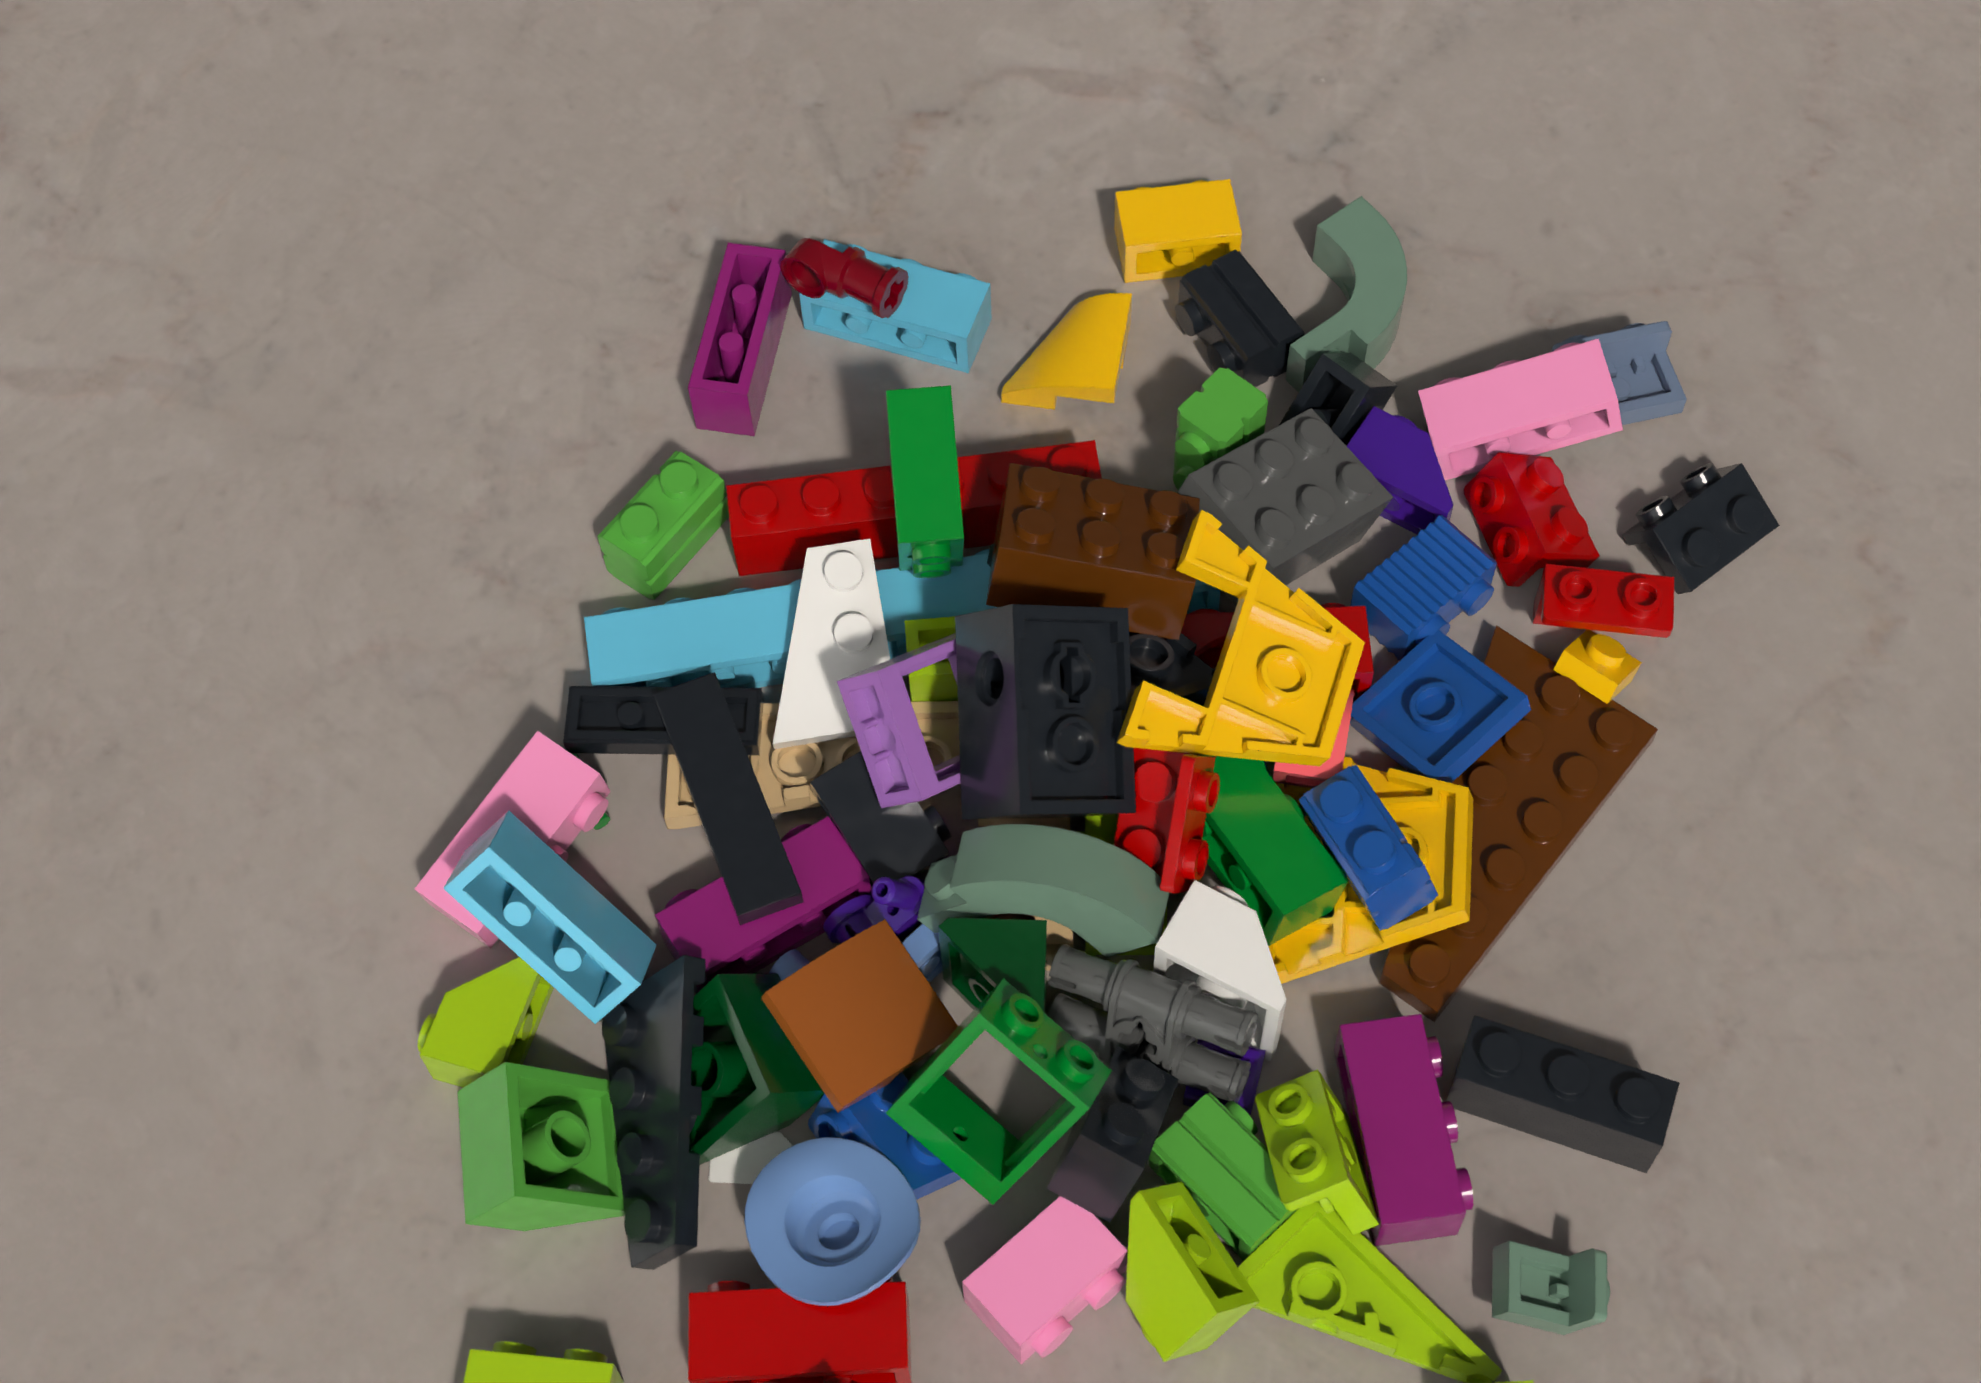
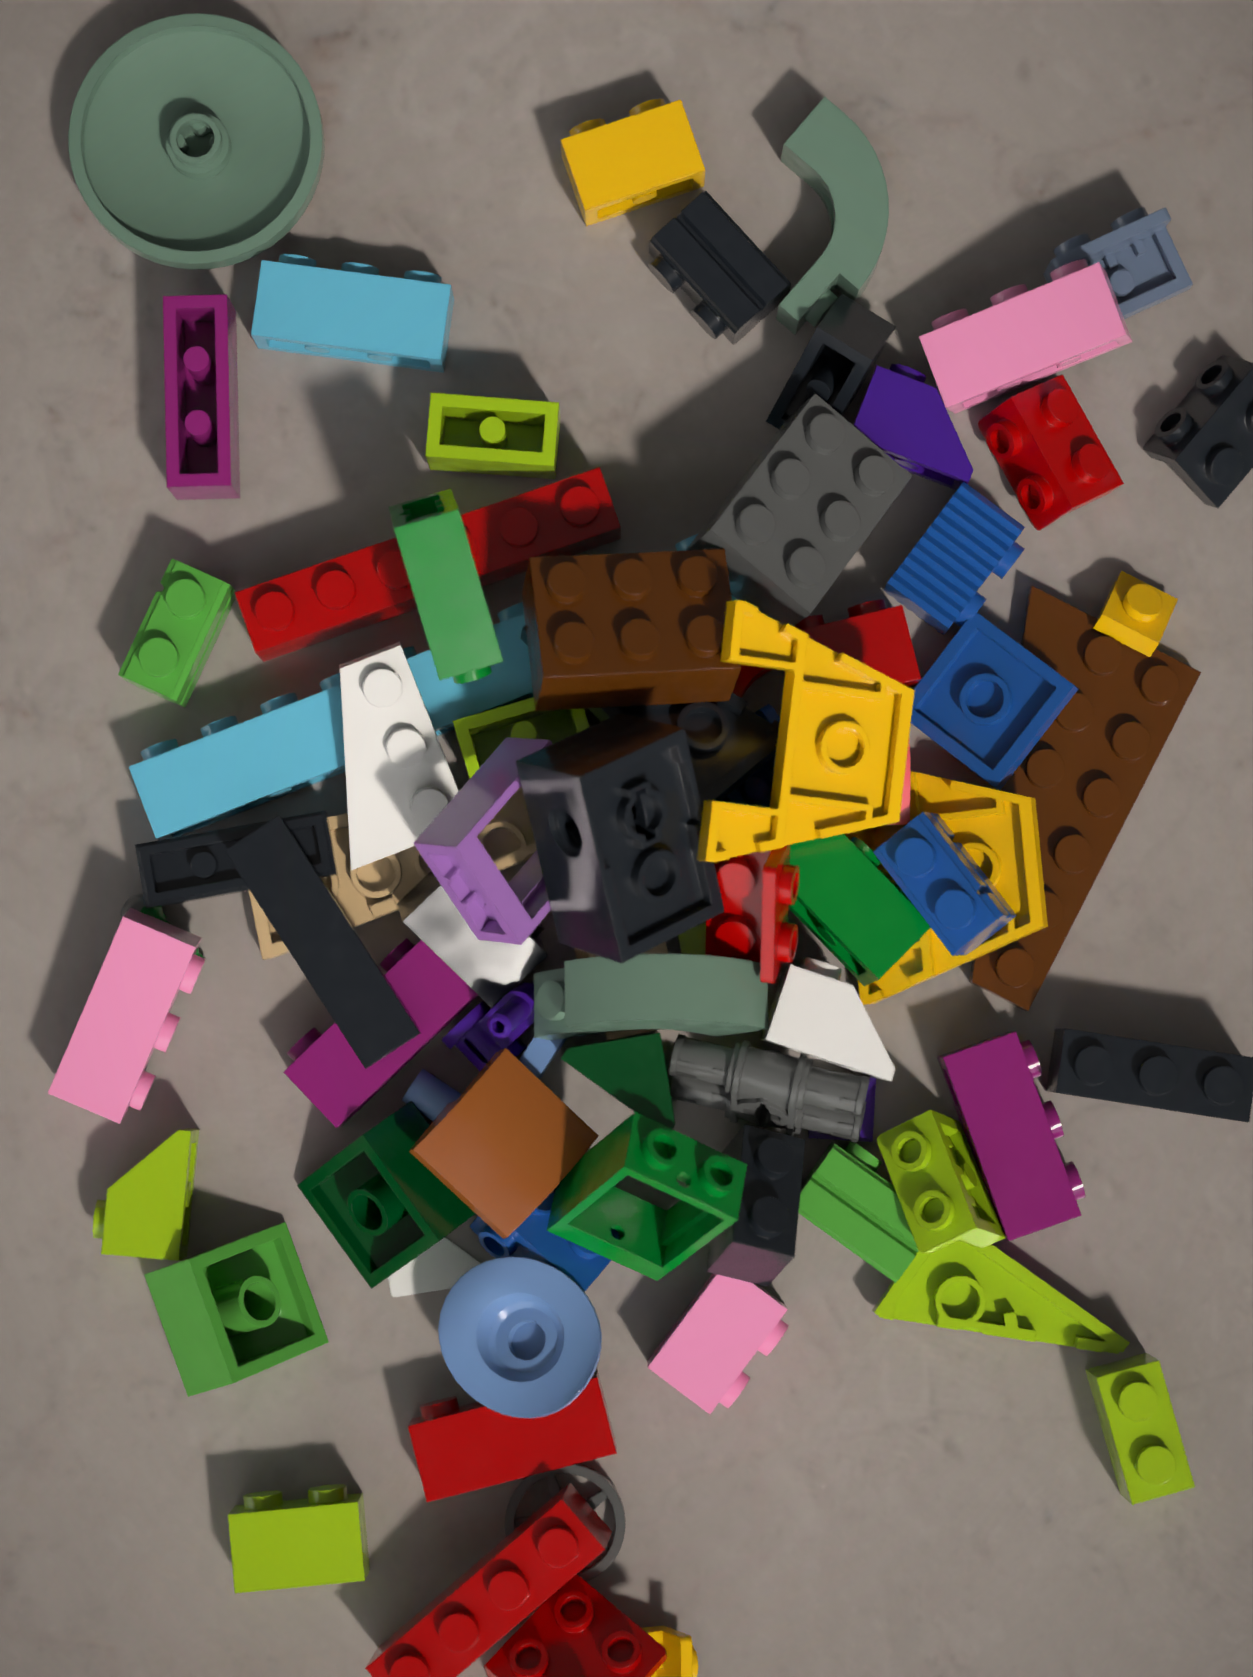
camera: 15 degrees left, 25 degrees up
medium azure brick [443,811,657,1024] -> none
black wing [602,955,706,1270] -> none
dark red connector [780,238,909,318] -> none
yellow slope [1001,293,1132,410] -> none
lime slope [1125,1181,1259,1362] -> none
bright green brick [1173,367,1268,490] -> none
sand green bracket [1492,1241,1610,1335] -> none
red bracket [1533,564,1674,638] -> none
none -> sand green dish [68,13,325,270]
none -> lime brick [425,392,561,480]

